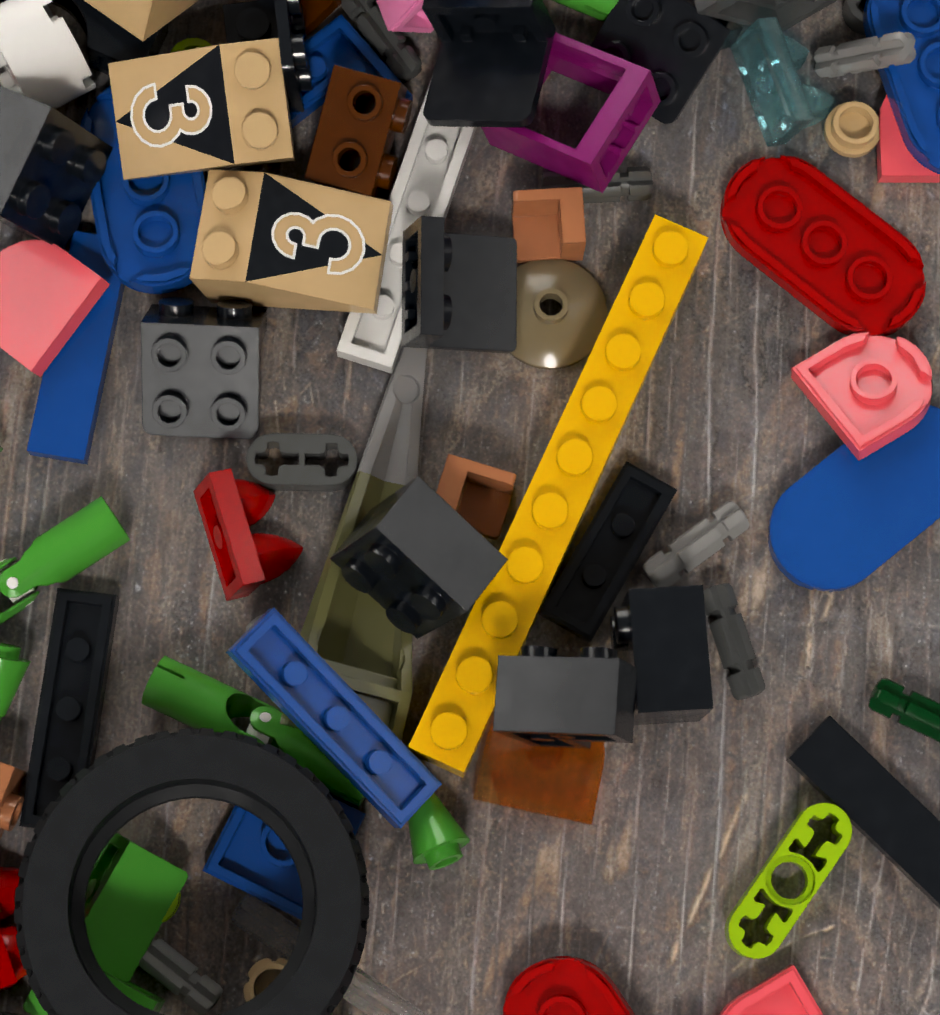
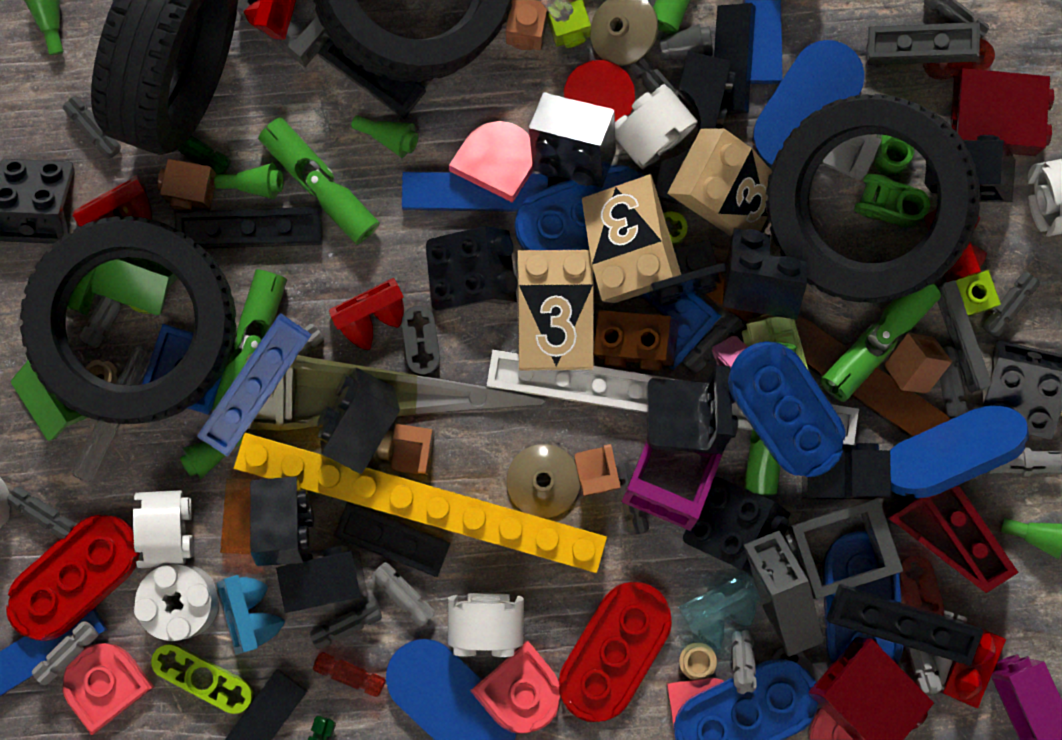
camera: 85 degrees right, 5 degrees up
black bracket [401,216,517,354] -> none
none -> white brick [133,490,194,568]
none -> white brick [134,564,219,641]
none -> dark azure tile [216,575,285,655]
none -> clear red axle [313,652,386,697]
none -> white brick [448,593,524,657]

